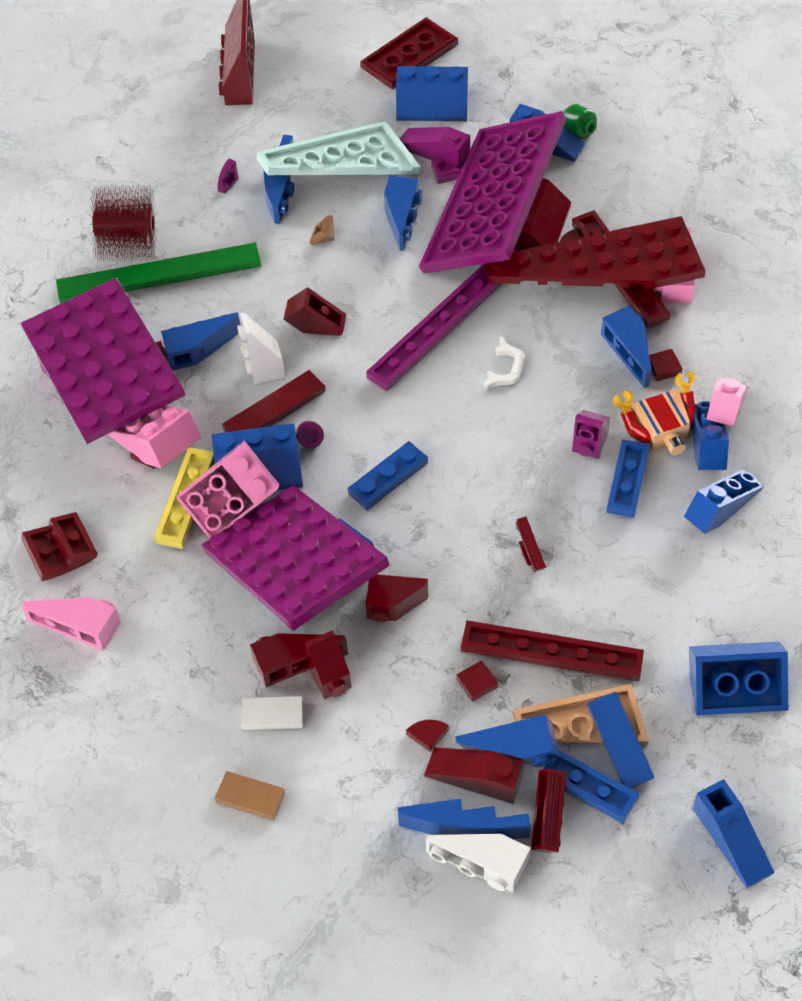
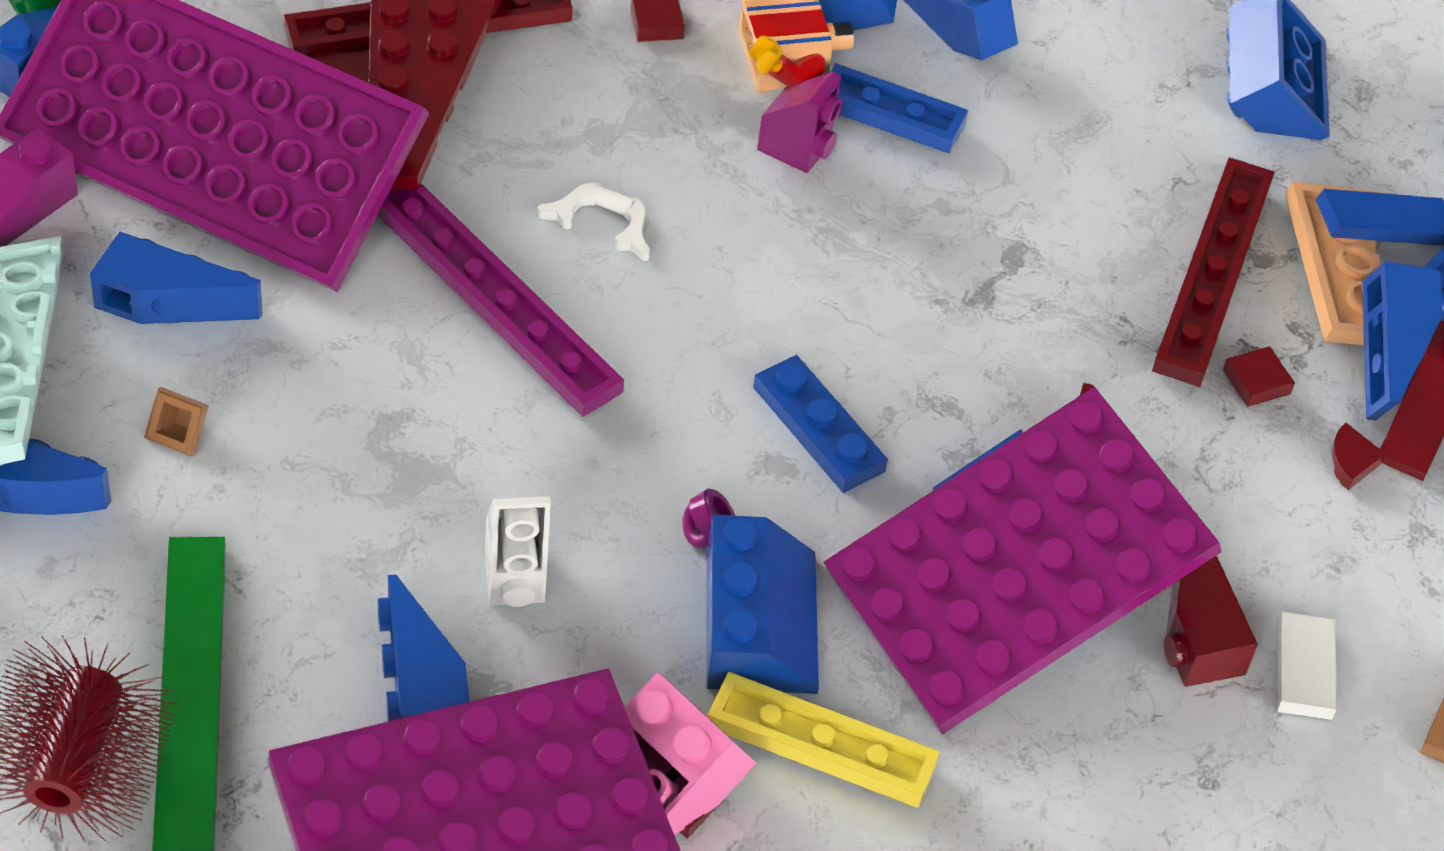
camera: 90 degrees left, 5 degrees down
bright pink slope [176,441,279,539] -> none
dark red tile [222,370,326,432] -> none
dark red slope [283,287,346,336] -> none
dark red slope [305,630,352,700] -> none
magenta tile [431,160,461,184] -> none
dark red tile [516,516,546,572] -> none
blue slope [601,306,651,388] -> none

